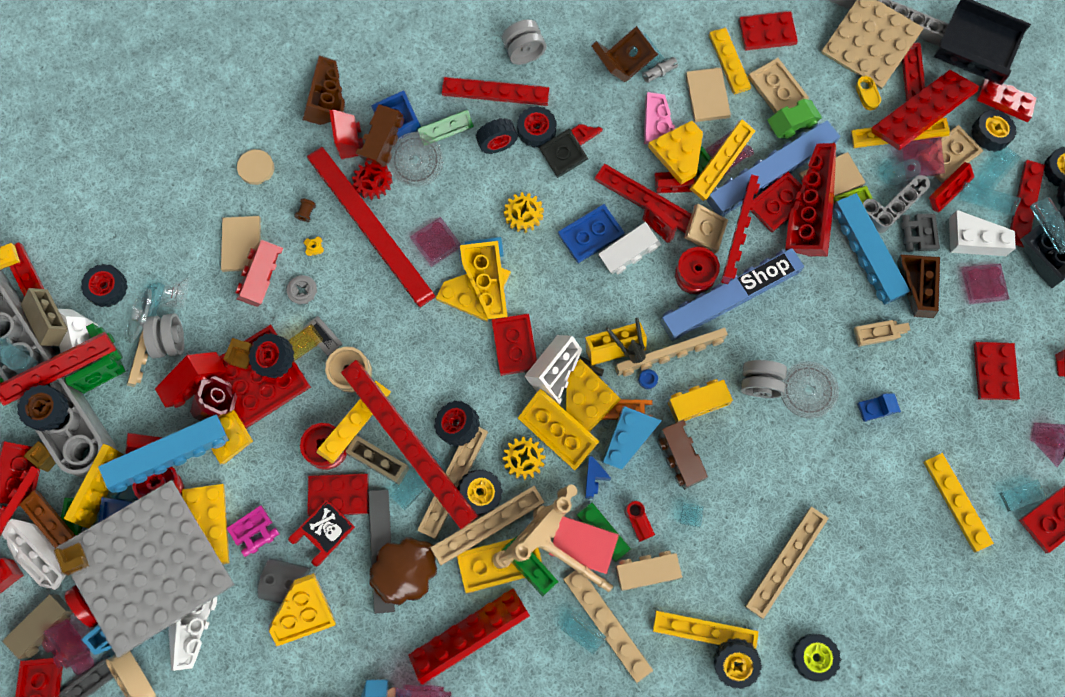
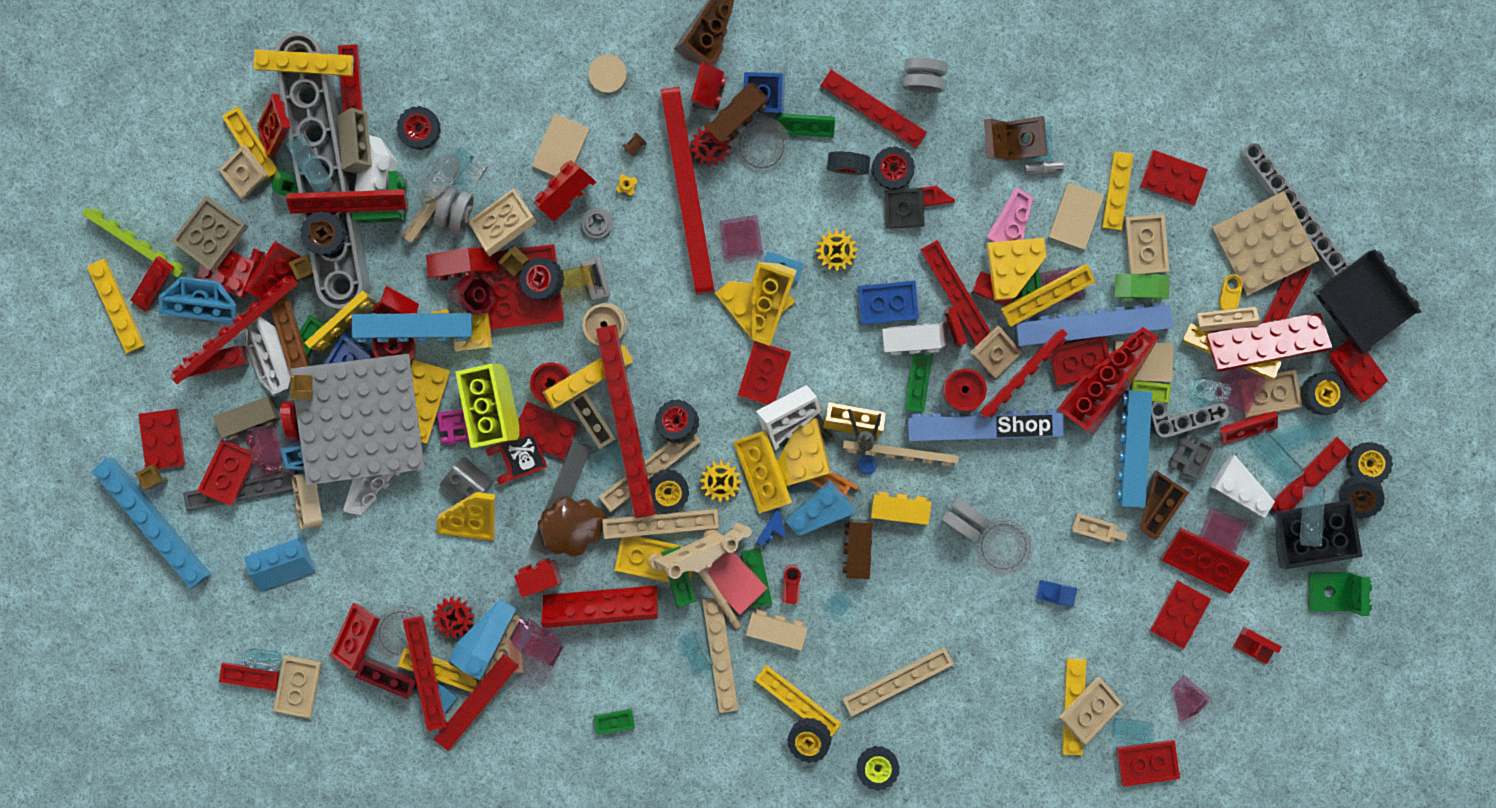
camera: 30 degrees right, 15 degrees up
none -> neon yellow brick [455,363,519,448]
none -> tan plate [468,188,537,256]
none -> red brick [514,558,562,598]
none -> green plate [904,353,932,412]
none -> tan tile [1059,677,1124,745]
none -> red plate [1161,527,1250,594]
none -> tan plate [1197,307,1260,332]

